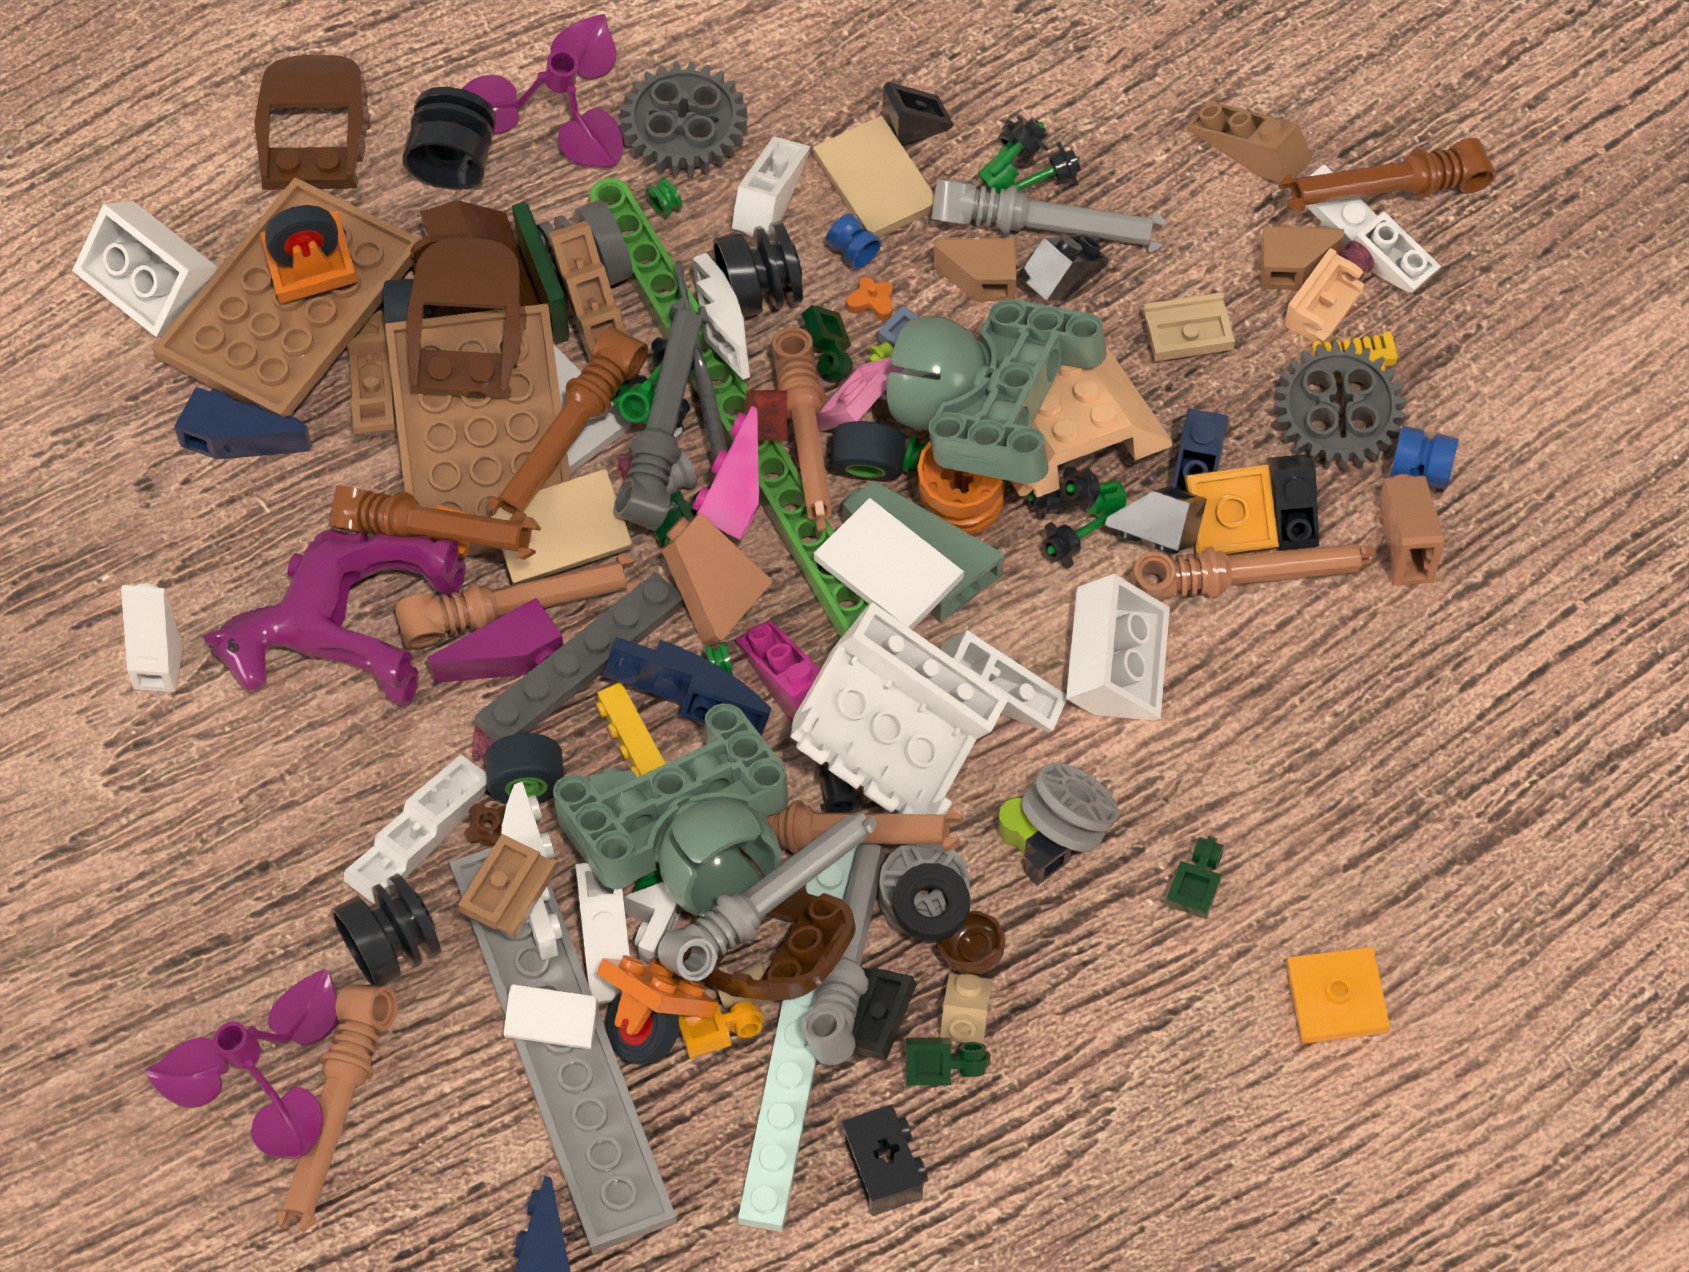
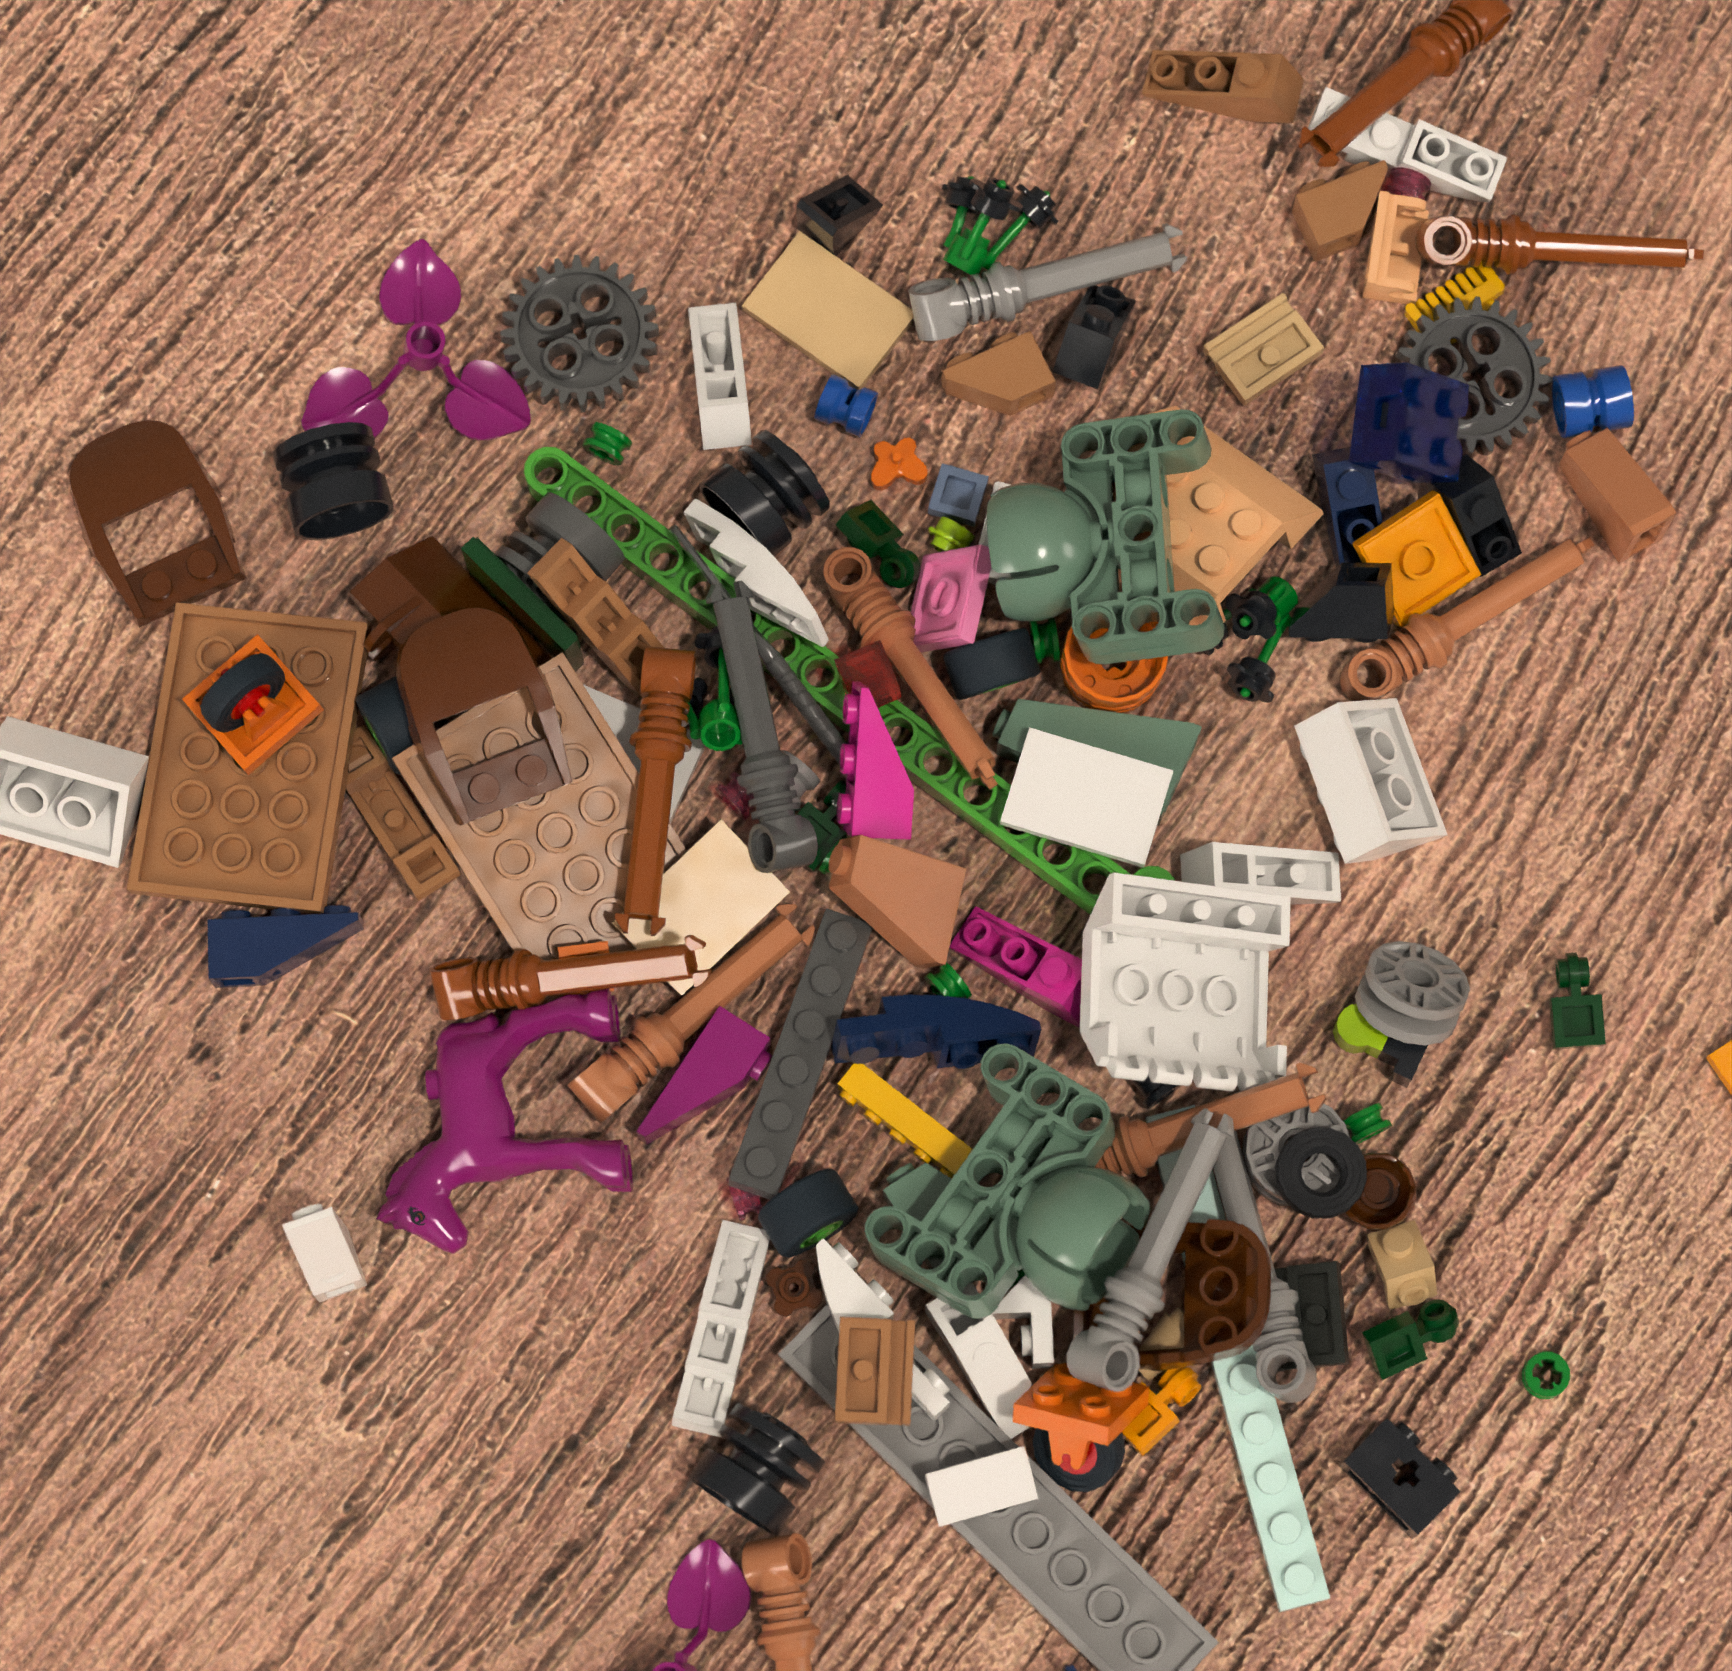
camera: 25 degrees left, 15 degrees up
none -> green bush [1343,1103,1392,1145]
none -> clear blue piece [1349,362,1469,483]
none -> dark orange piece [1415,214,1704,275]
none -> green bush [1522,1352,1570,1400]

